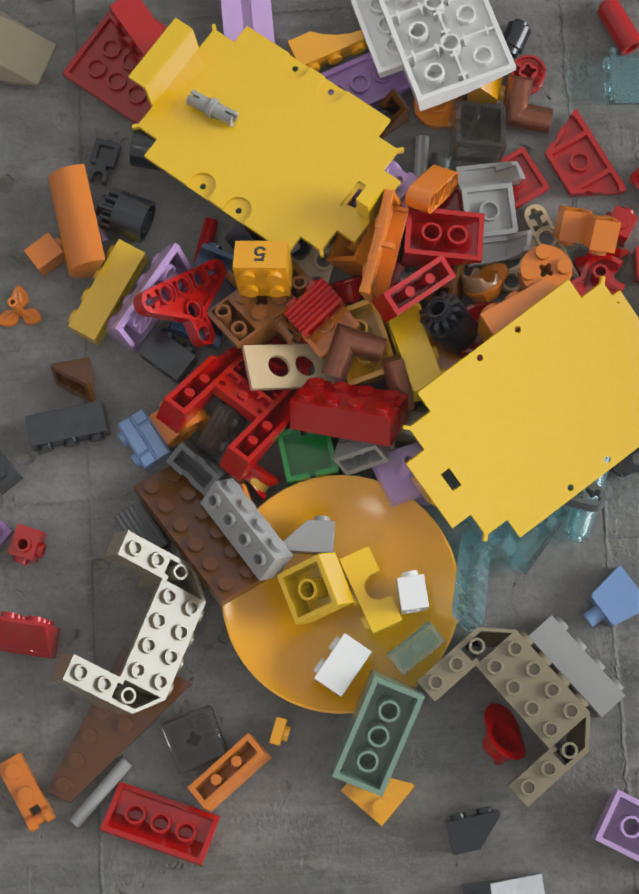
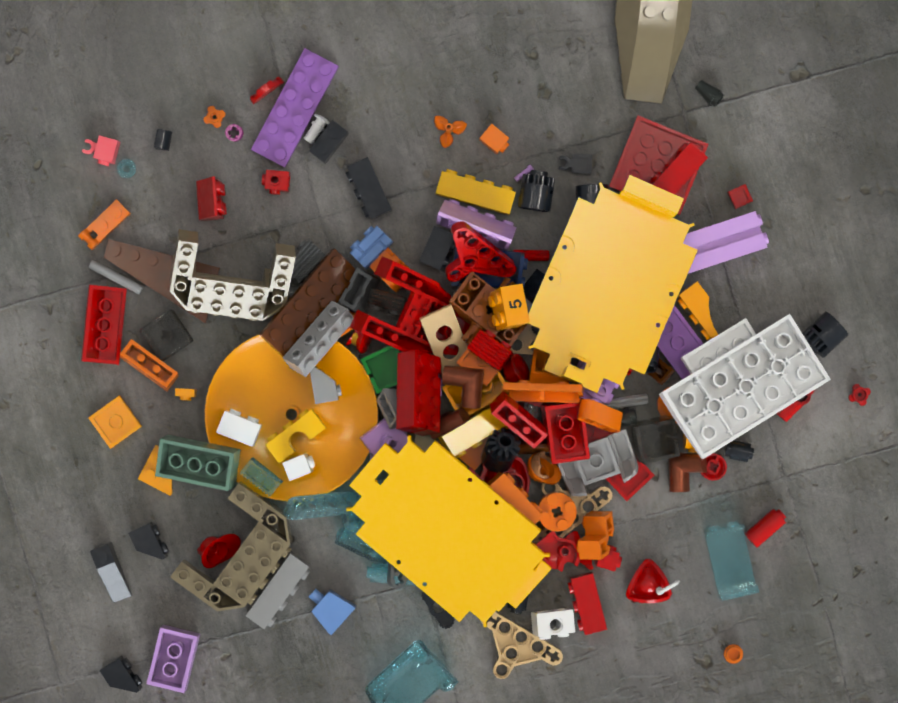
camera: 65 degrees right, 10 degrees up
orange brick [48,164,105,278] -> none
reddish brown slope [50,357,96,402] -> none
light grey pin [186,89,239,127] -> none
yellow brick [277,552,354,625] -> none
red wing [544,109,627,197] -> none
none -> light orange tile [88,395,142,449]

